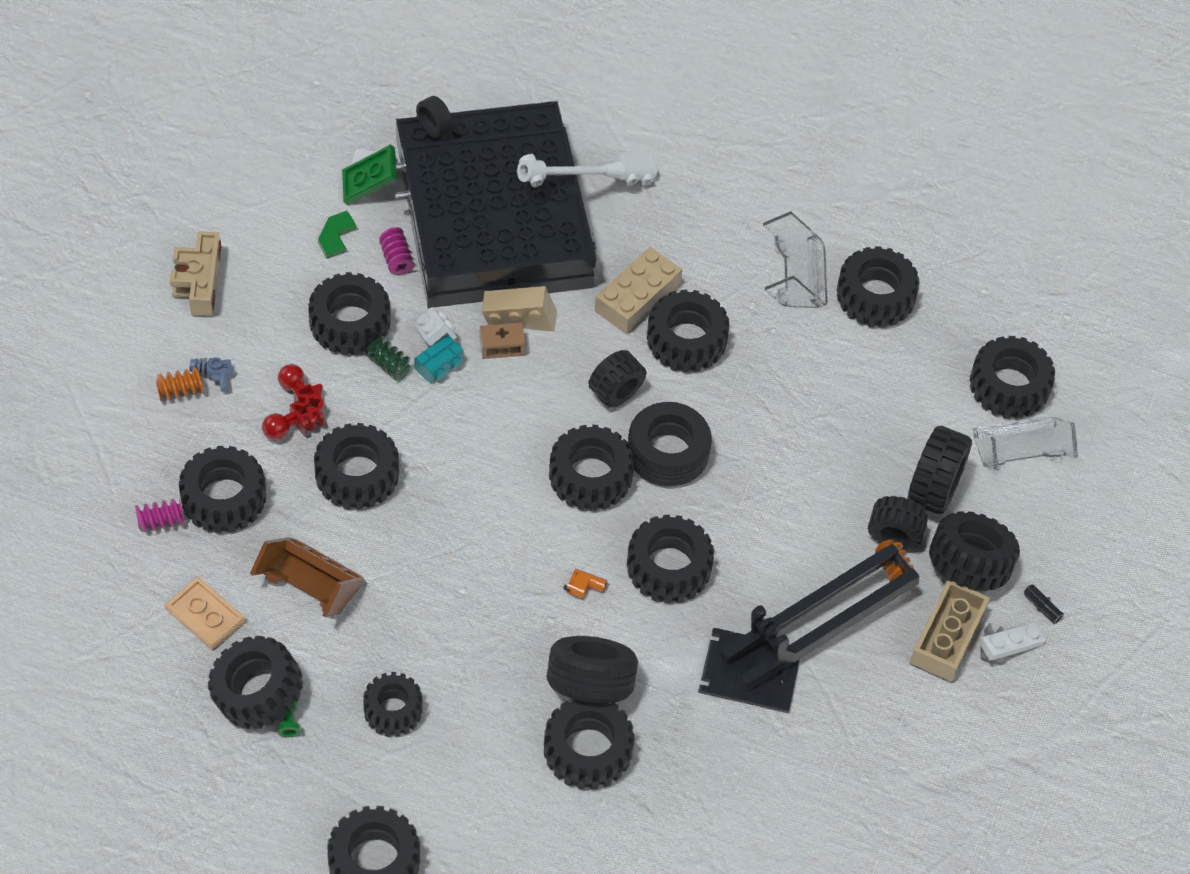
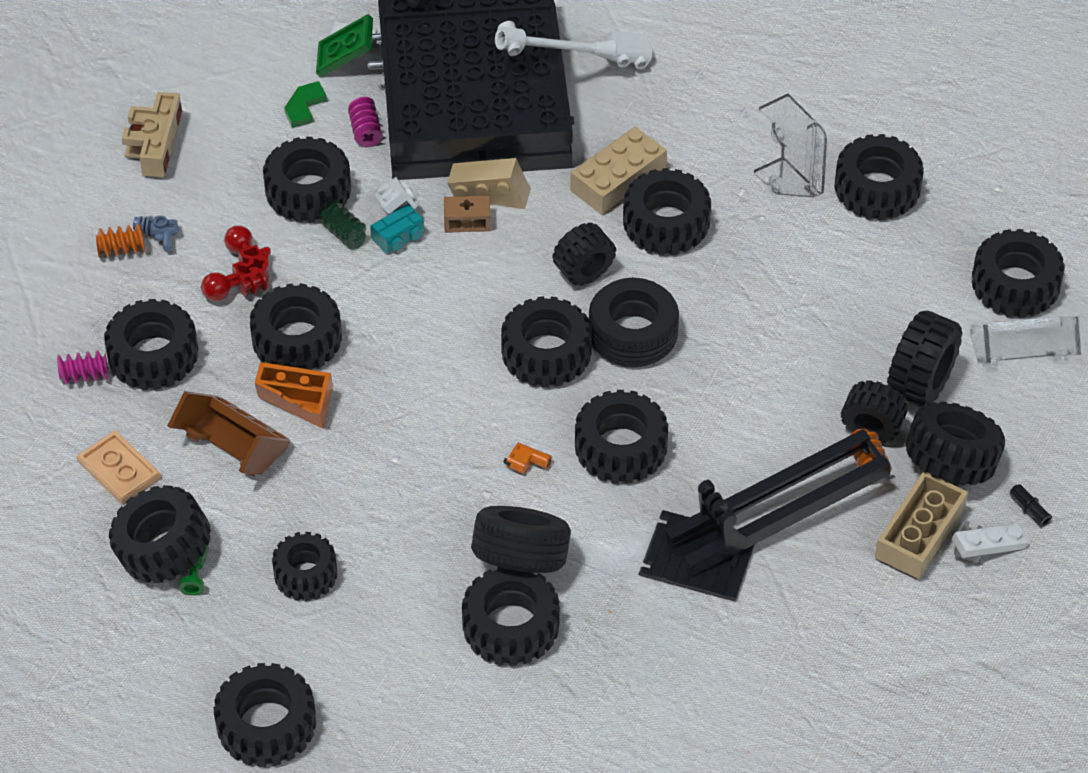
camera: 10 degrees right, 5 degrees down
none -> orange wedge [255,362,334,429]

